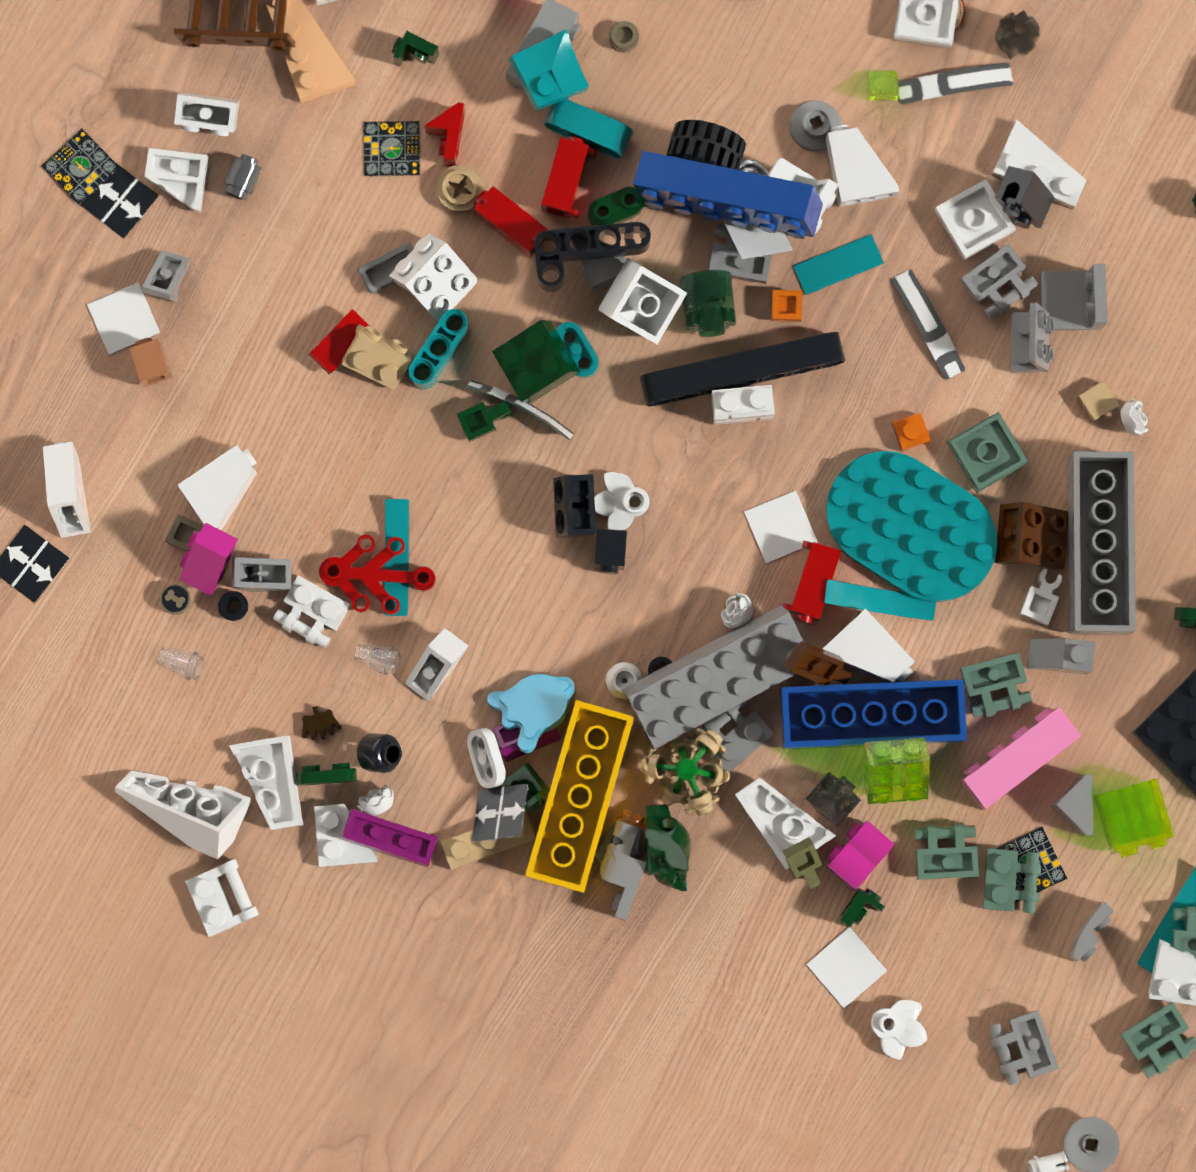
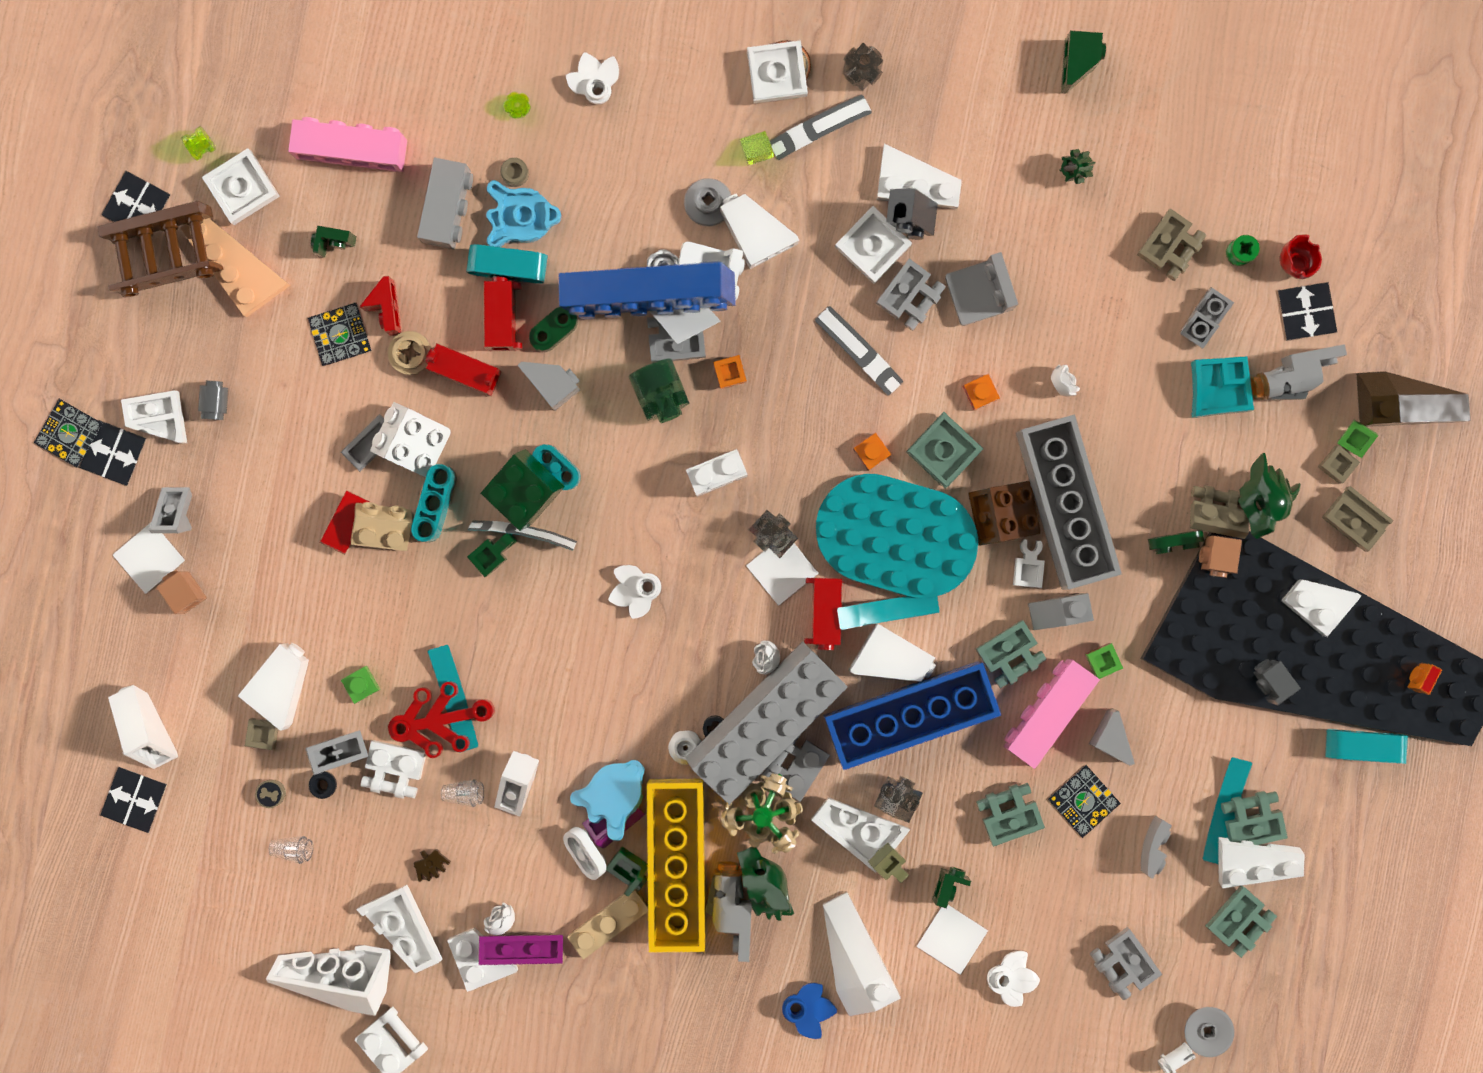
camera: 15 degrees left, 5 degrees up
white brick [174,92,240,136] -> none
dark pink brick [179,523,238,596] -> none
dark green plate [296,763,357,786] -> none
black head [357,733,402,773] -> none
black sticker [471,784,528,842] -> none
teal plate [509,29,589,111] -> none
black beam [534,222,651,292] -> none
black brick [553,474,596,538] -> none
black brick [595,529,627,574] -> none
white brick [598,258,687,344] -> none
black beam [640,332,845,407] -> none
black tyre [666,120,746,170] -> none
reddish brown plate [784,641,853,685] -> none
teal sticker [793,234,884,295] -> none
dark pink brick [826,820,895,891] -> none
clear neon green brick [864,737,930,804] -> none
sand green plate [982,848,1041,914] -> none
light grey bracket [1011,302,1054,373] -> none
tan tile [1077,380,1120,422] -> none
clear neon green brick [1094,778,1175,858] -> none
none -> bright green plate [341,666,381,704]
none -> medium azure tile [486,180,561,247]
none -> clear smoke brick [749,510,798,558]
none -> blue plate [782,983,837,1039]
none -> white wedge [823,892,900,1016]
none -> orange plate [962,374,1000,410]
none -> bright green plate [1085,643,1123,679]

